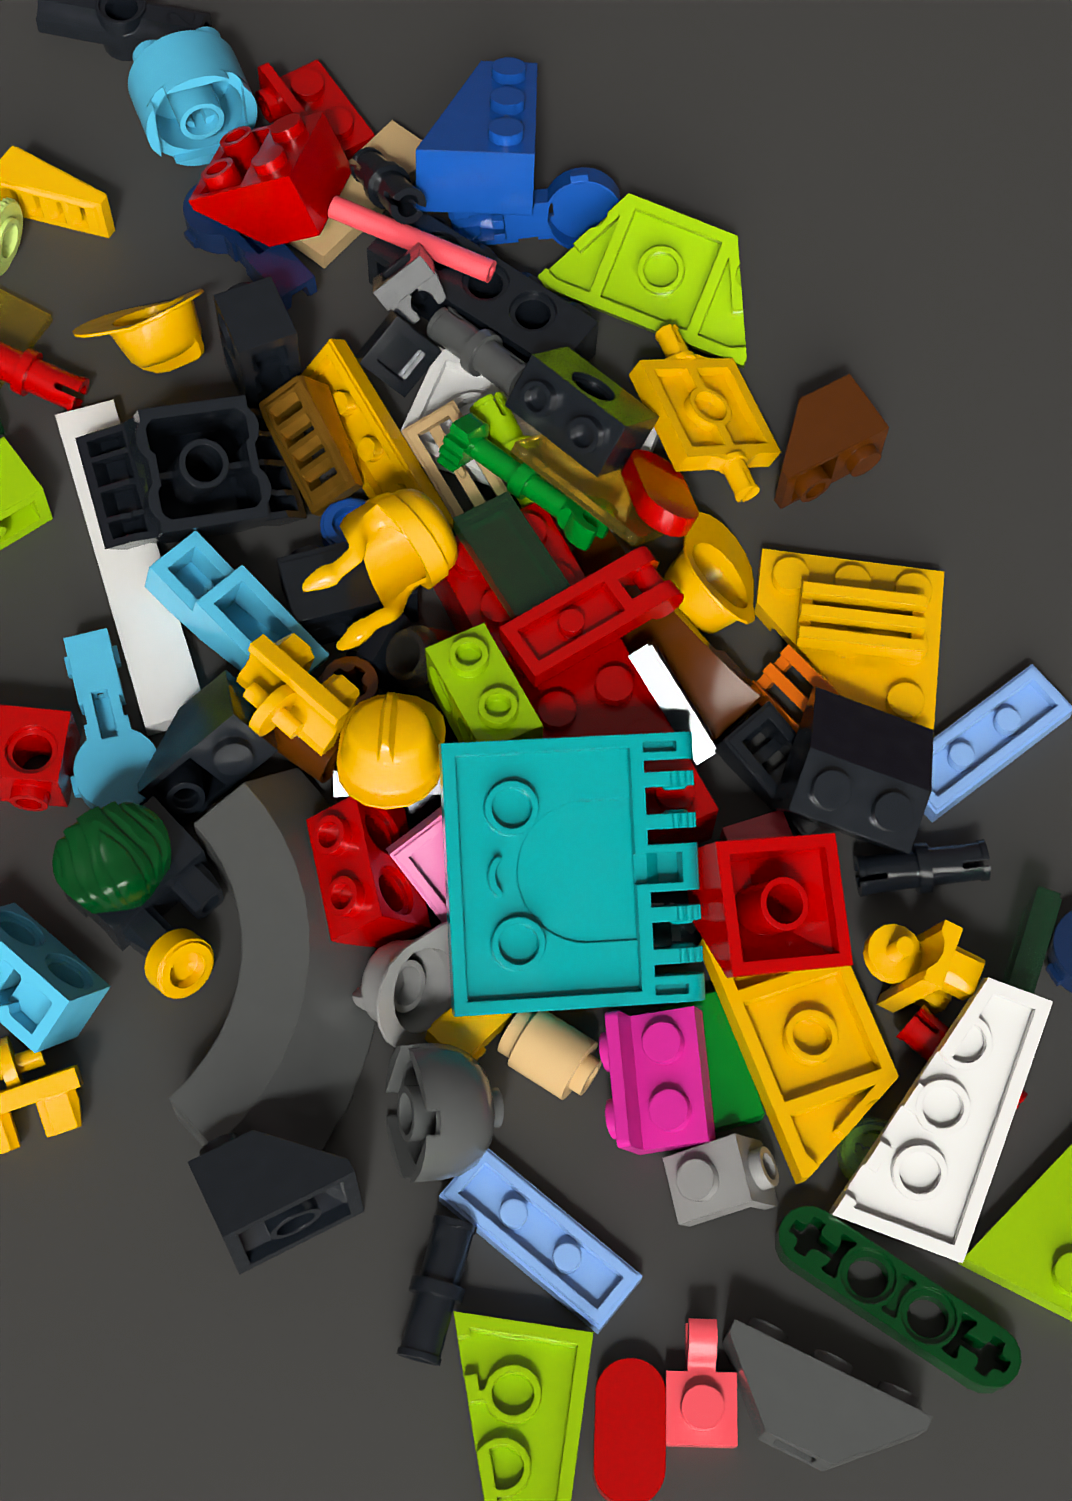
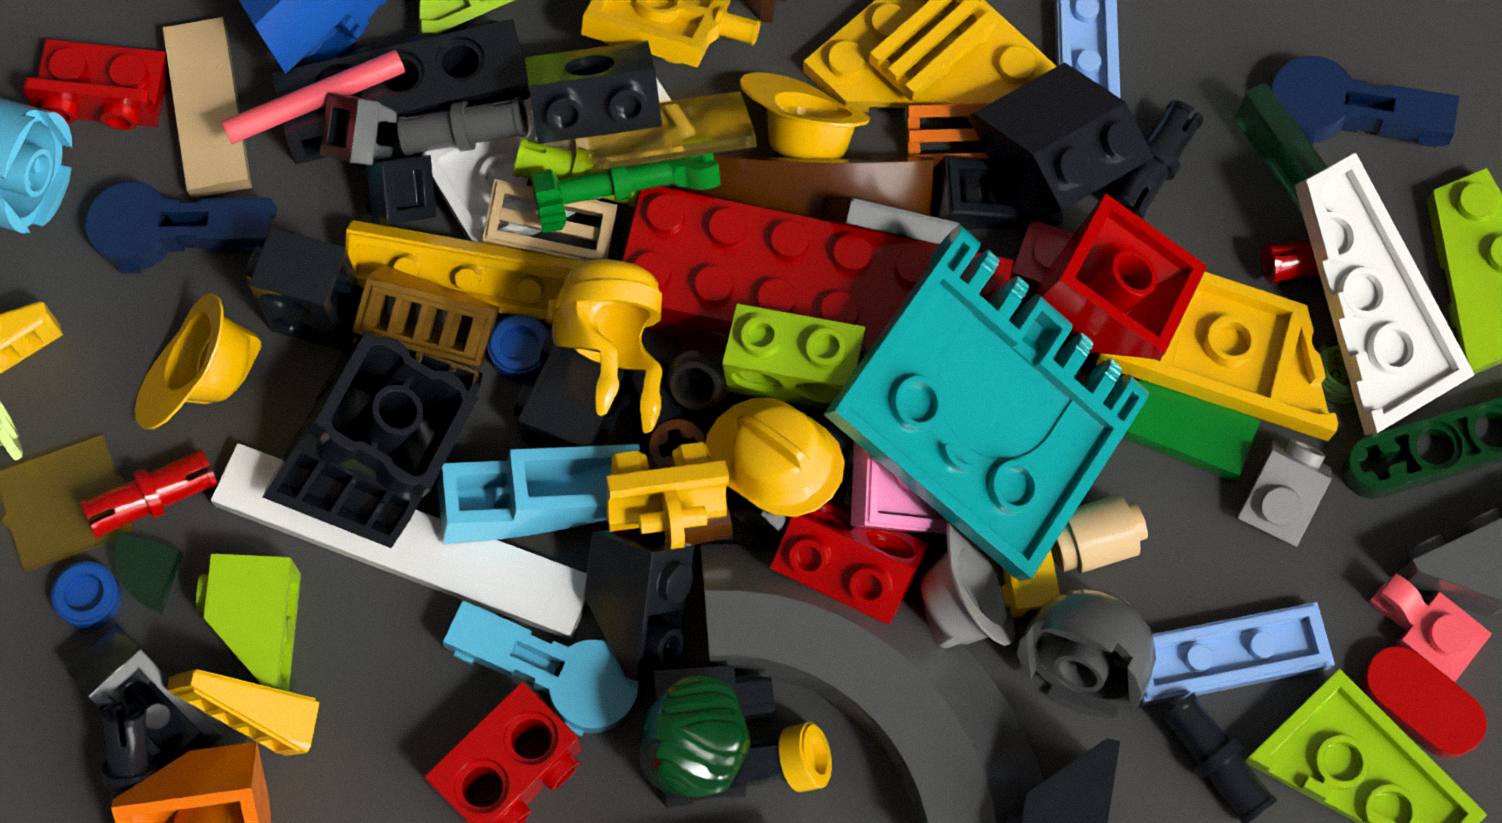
camera: 50 degrees left, 5 degrees up
red slope [188,111,351,247] -> none
black pin [349,147,426,224] -> none
clear green tile [453,491,571,620] -> none
red plate [499,546,684,688] -> none
dark pink bracket [599,1006,716,1155] -> none
red tile [621,449,699,537] -> none
yellow hips [863,919,985,1014] -> none

